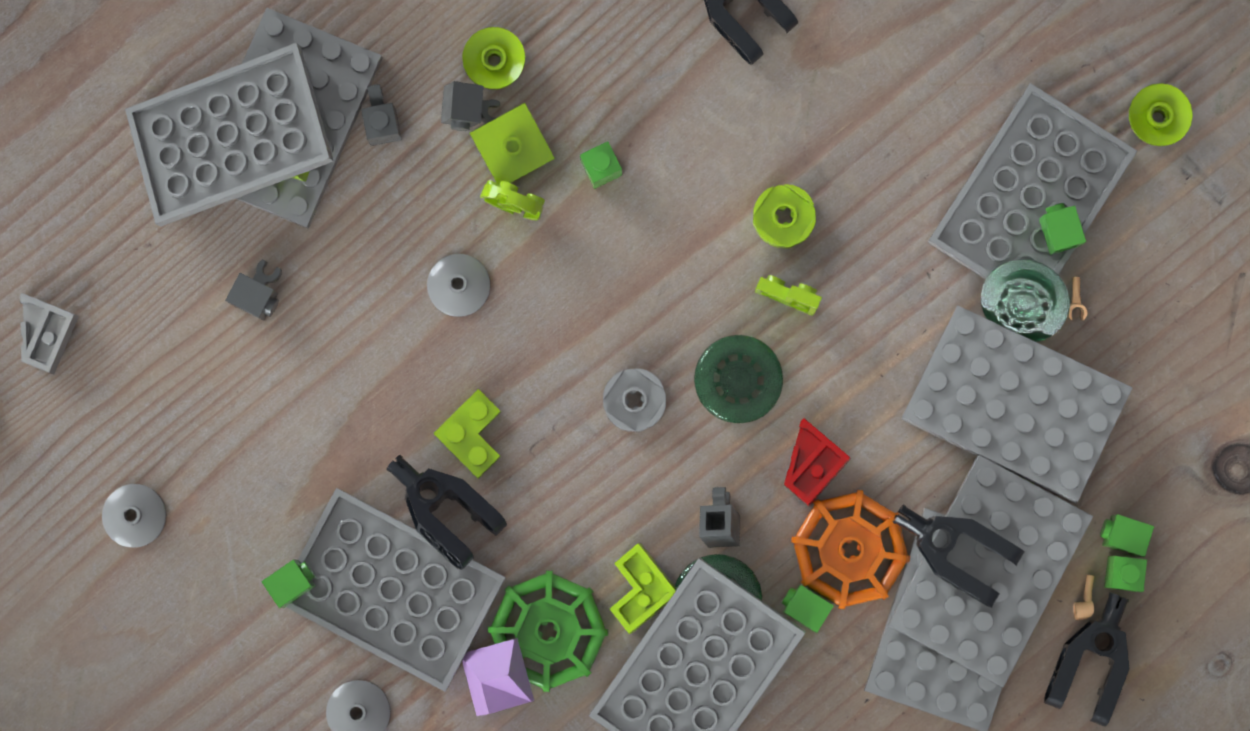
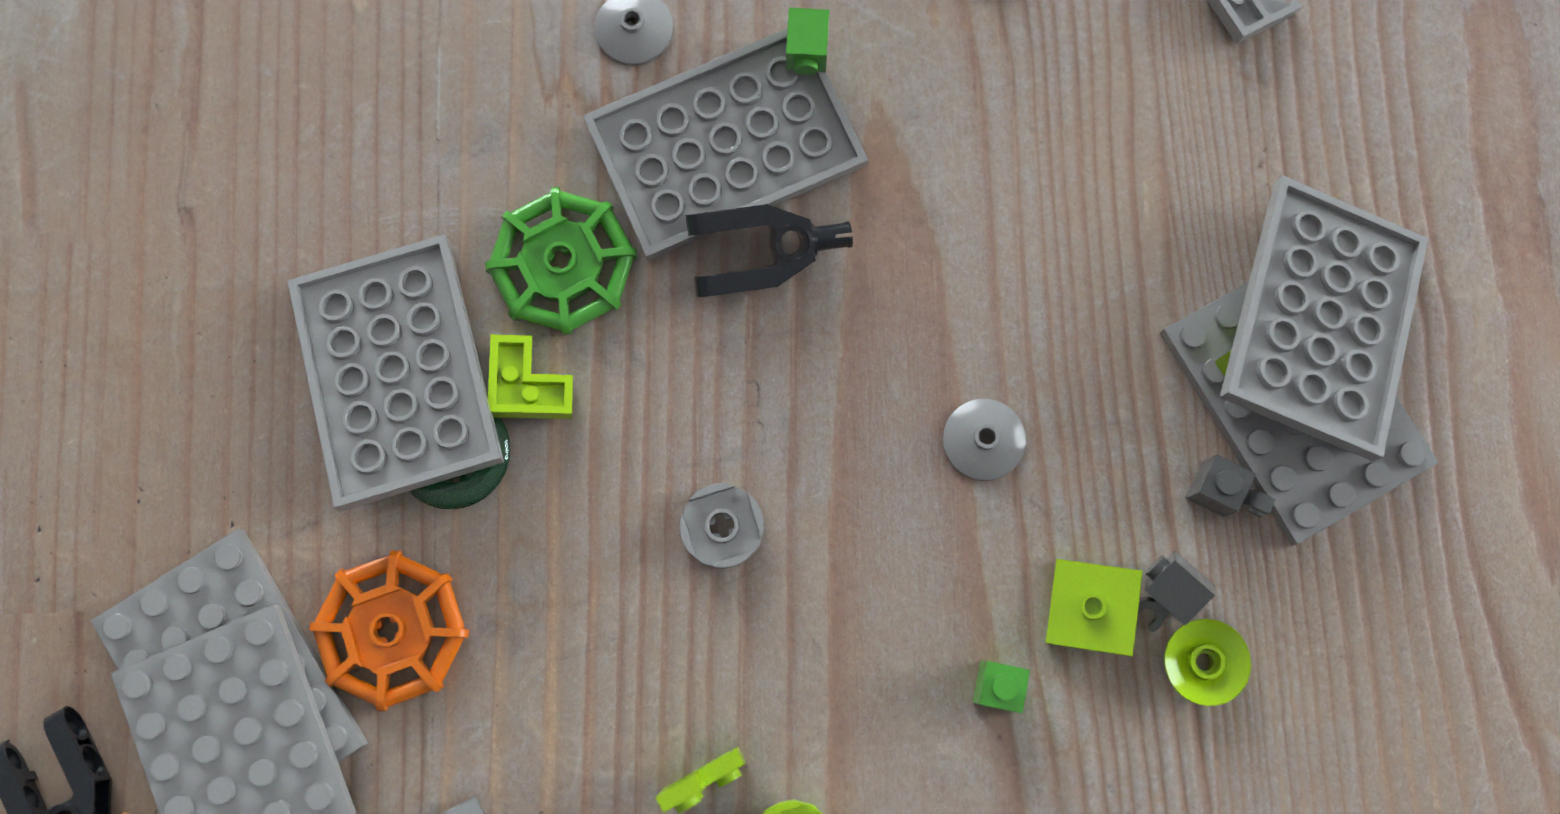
camera: 125 degrees right, 5 degrees down
dark grey brick [225,259,282,321] -> none
lime plate [433,389,501,479] -> none
lavender slope [462,638,534,716] -> none
lime plate [480,180,545,220] -> none
clear green wheel [694,335,783,423] -> none
dark grey brick [699,487,740,548] -> none
bright green brick [781,585,834,633] -> none
red wing [784,418,851,507] -> none
black piece [892,504,1025,608] -> none

